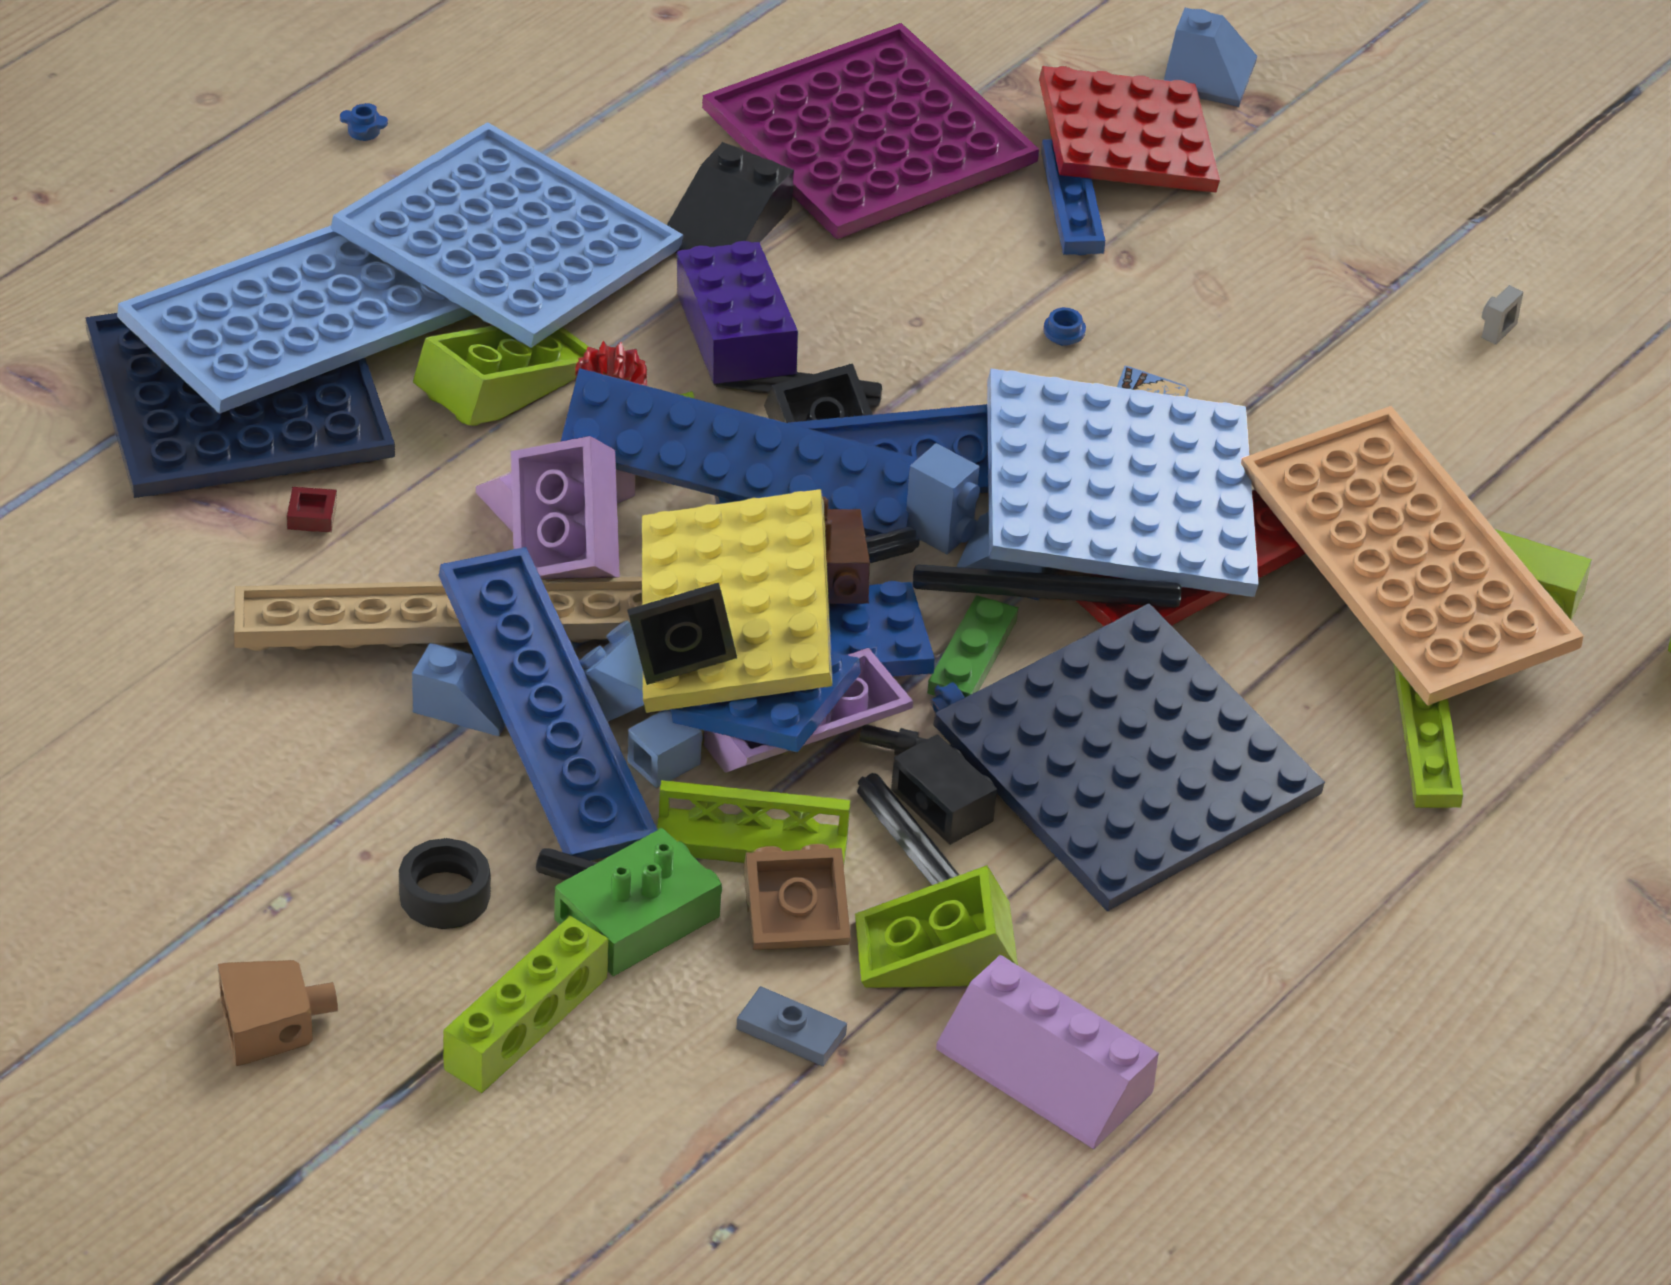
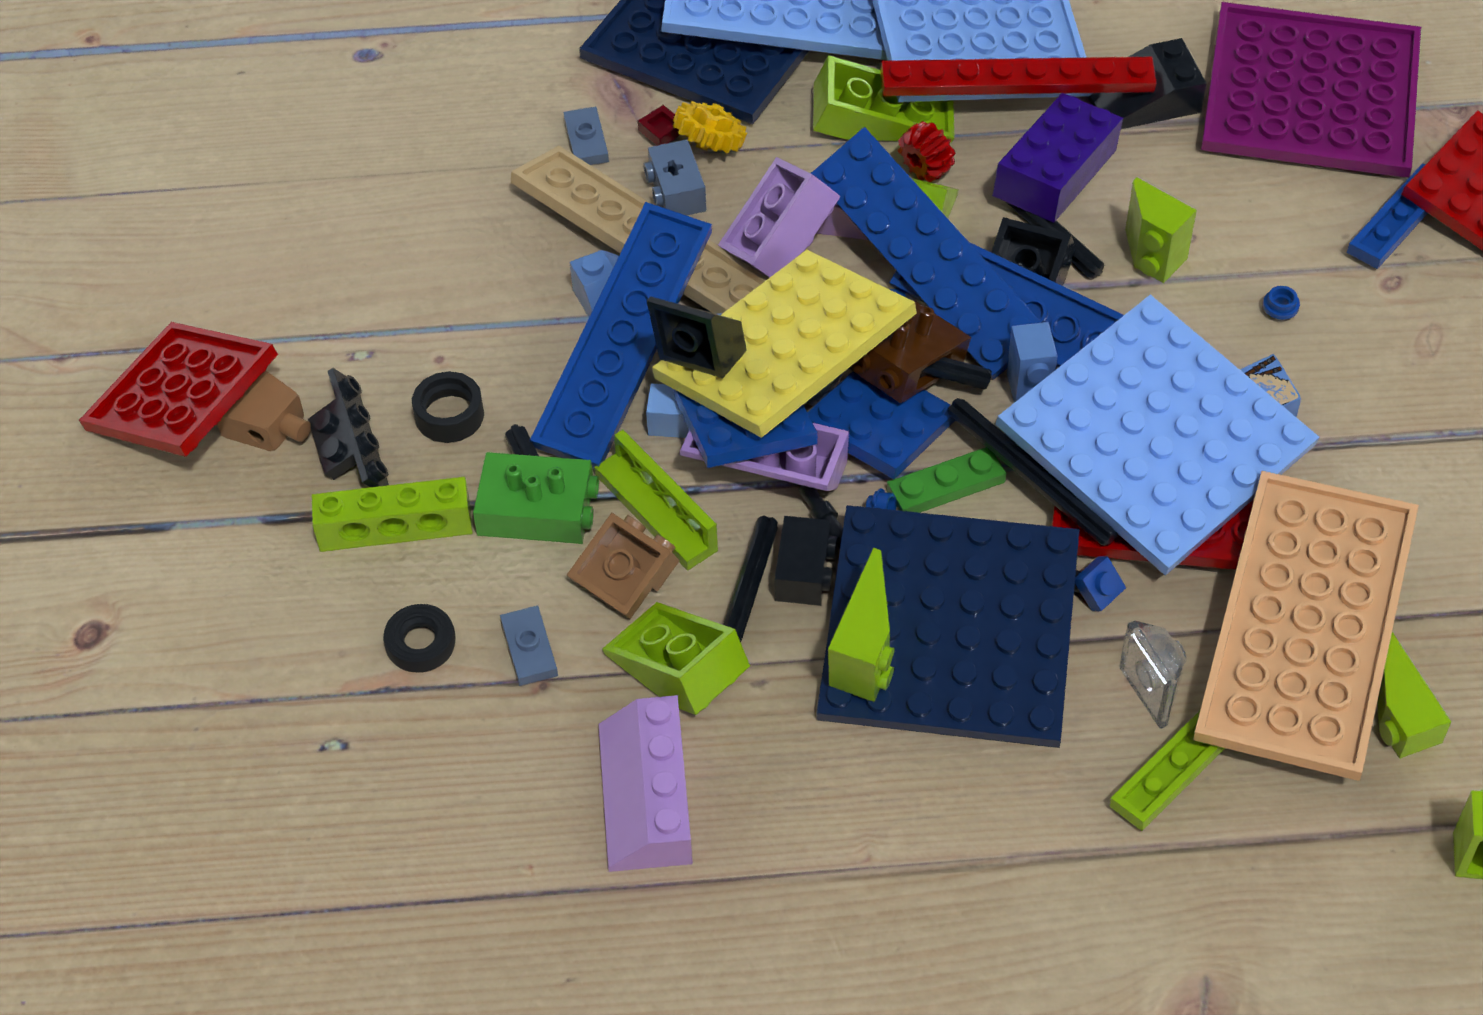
camera: 50 degrees right, 10 degrees up
none -> red plate [79,322,278,457]
none -> black bracket [308,368,389,487]
none -> black tyre [383,604,456,673]
none -> sand blue plate [563,107,609,165]
none -> sand blue brick [643,139,706,216]
none -> yellow gear [673,101,747,153]
none -> lime slope [828,547,894,702]
none -> red plate [881,57,1157,96]
none -> blue plate [1075,556,1126,611]
none -> clear slope [1119,620,1187,729]
none -> lime slope [1125,177,1197,283]

